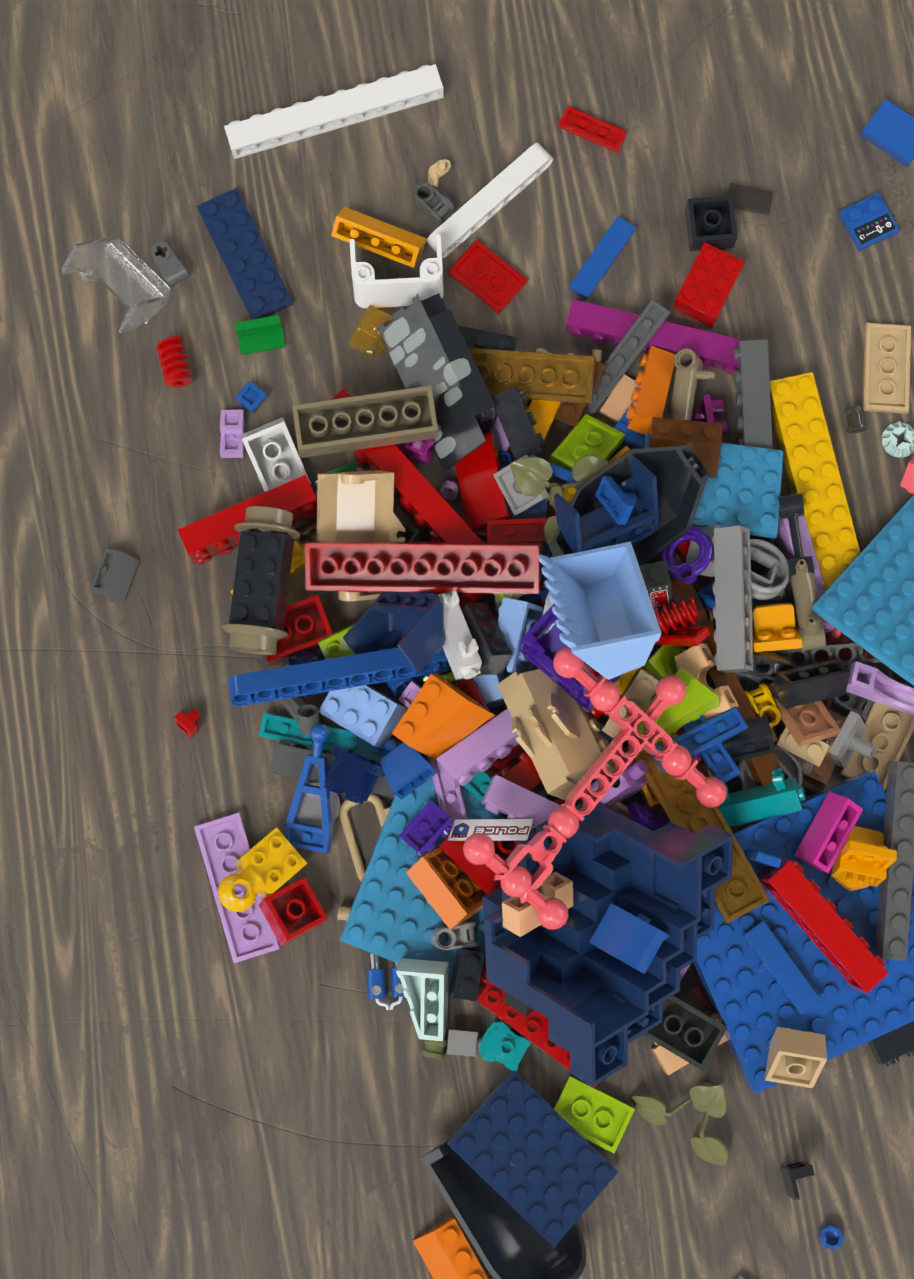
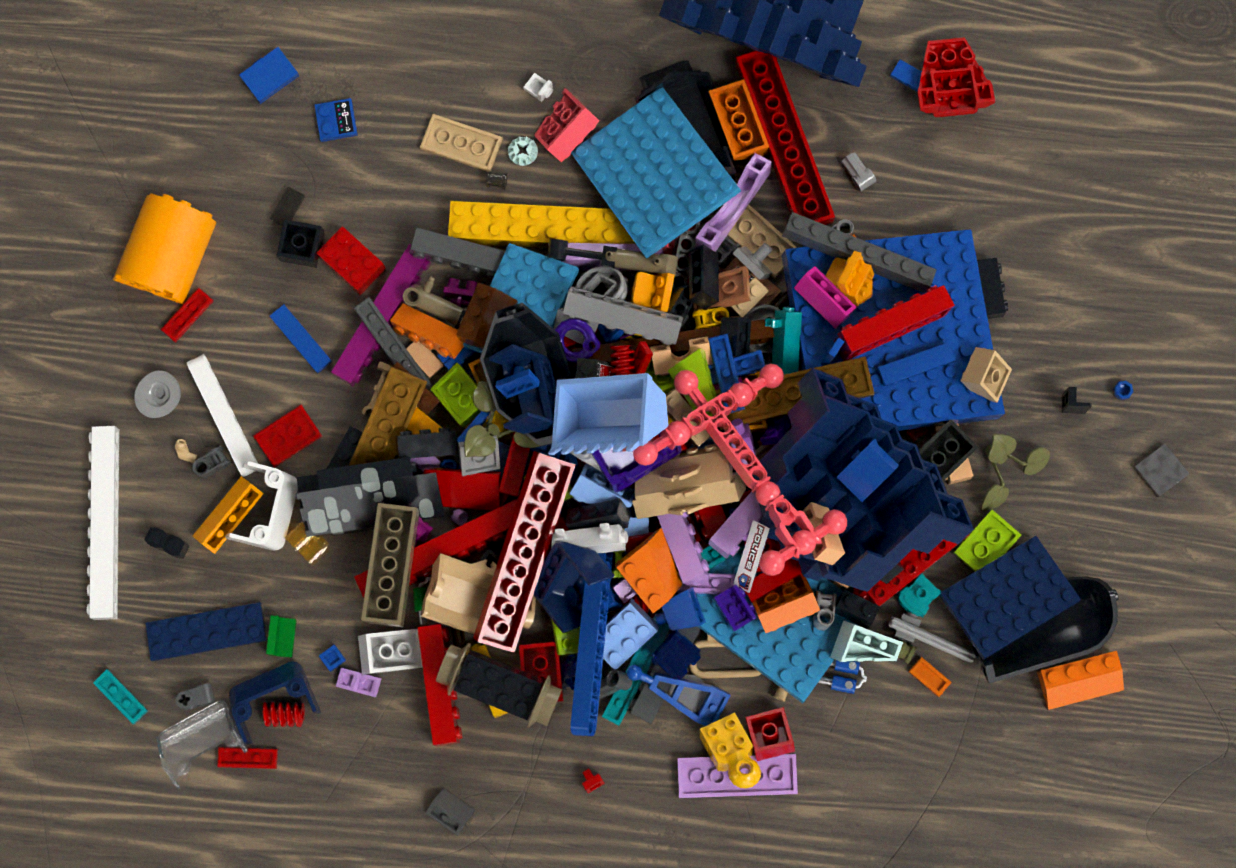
camera: 70 degrees left, 0 degrees up
none -> teal plate [93,669,149,725]
none -> light orange cylinder [113,193,217,305]
none -> light grey hat [134,370,181,418]
none -> black brick [144,527,189,559]
none -> red tile [217,747,278,769]
none -> dark blue windscreen [229,661,321,744]
none -> light grey axle [888,617,976,662]
none -> orange tile [909,657,952,698]

